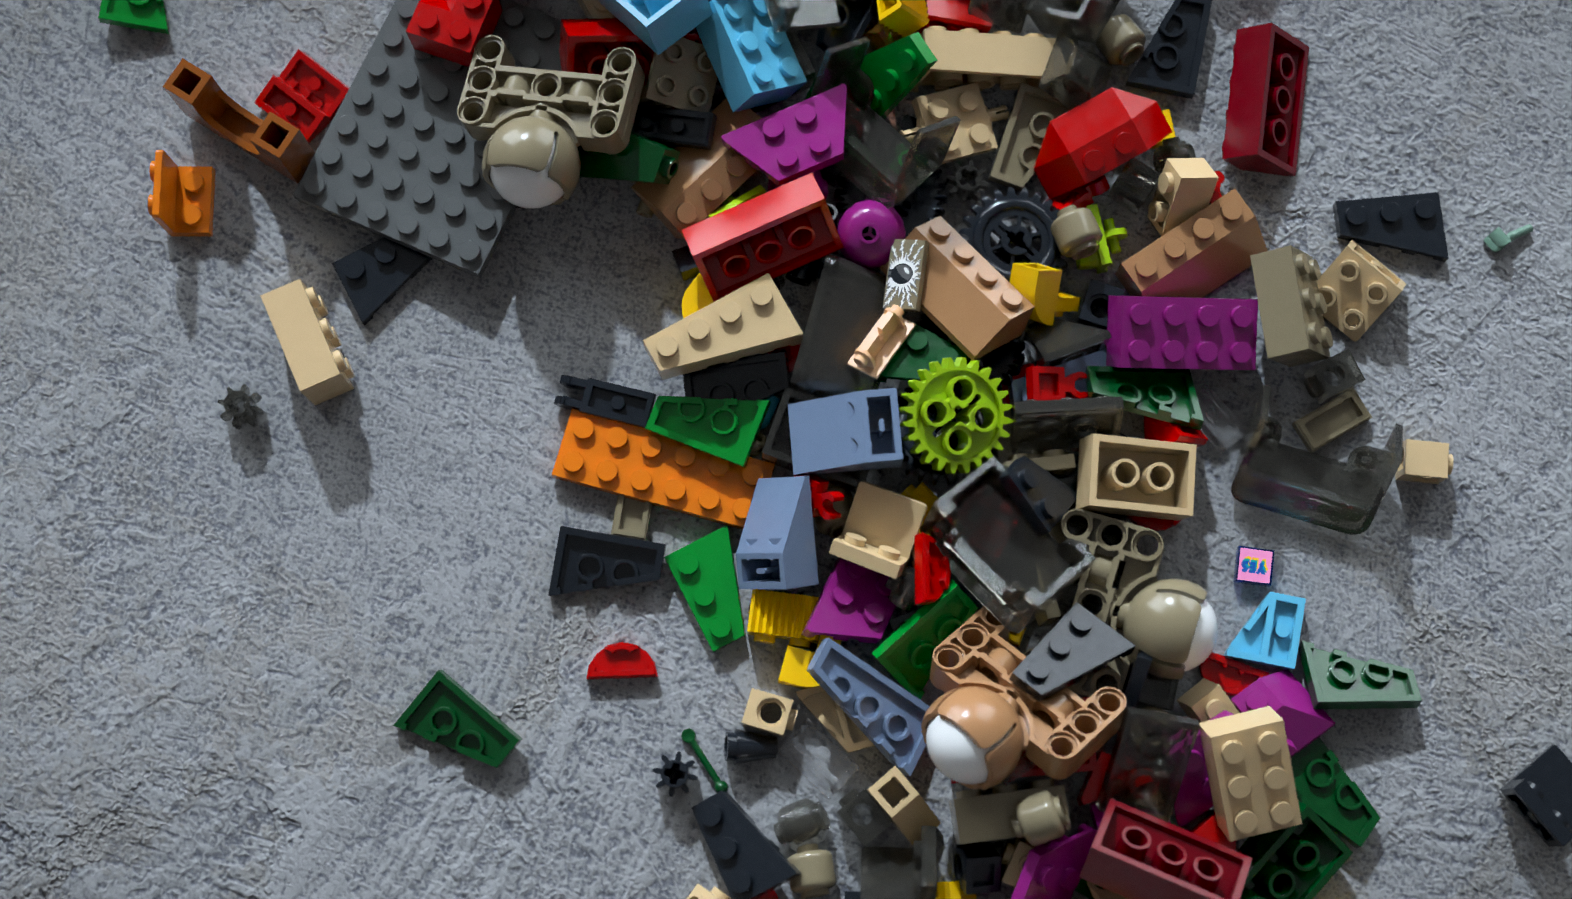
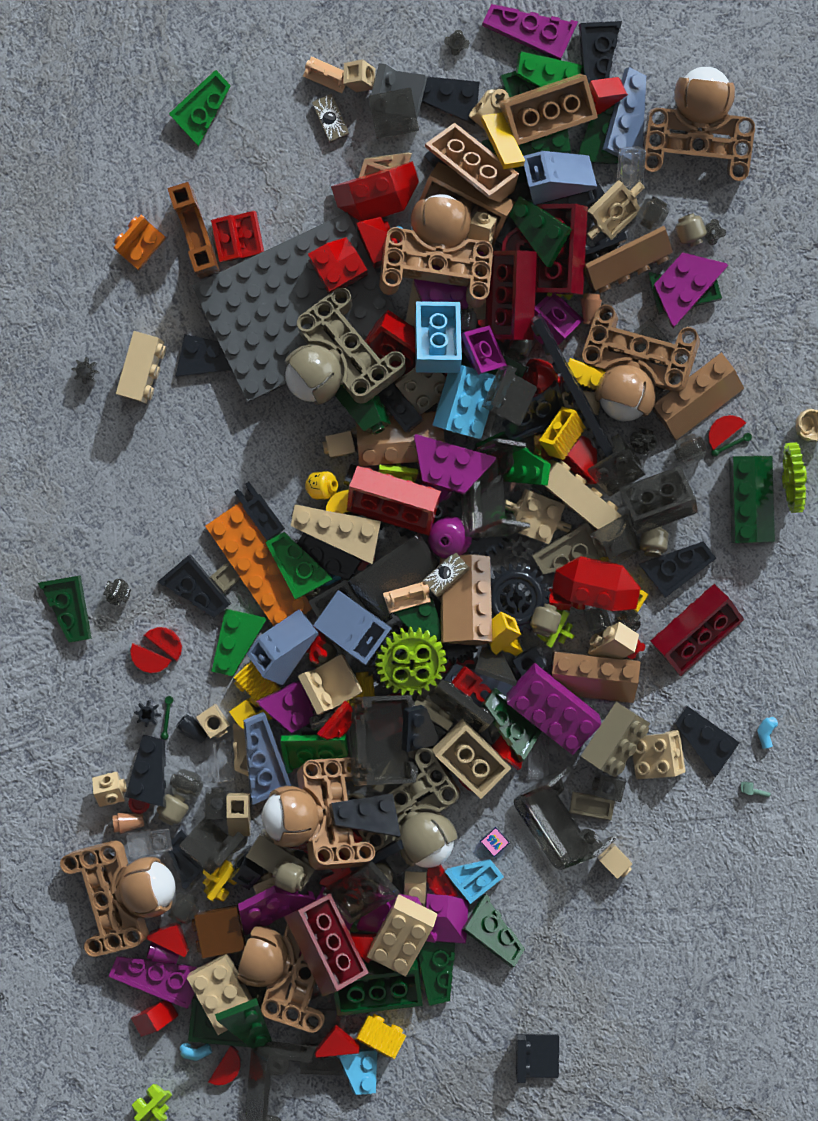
camera: 40 degrees right, 10 degrees up
none -> clear smoke gear [103,579,131,605]
none -> red tile [130,643,172,673]
none -> yellow head [305,471,338,500]
none -> tan brick [322,431,356,458]
none -> medium azure arm [757,717,778,749]

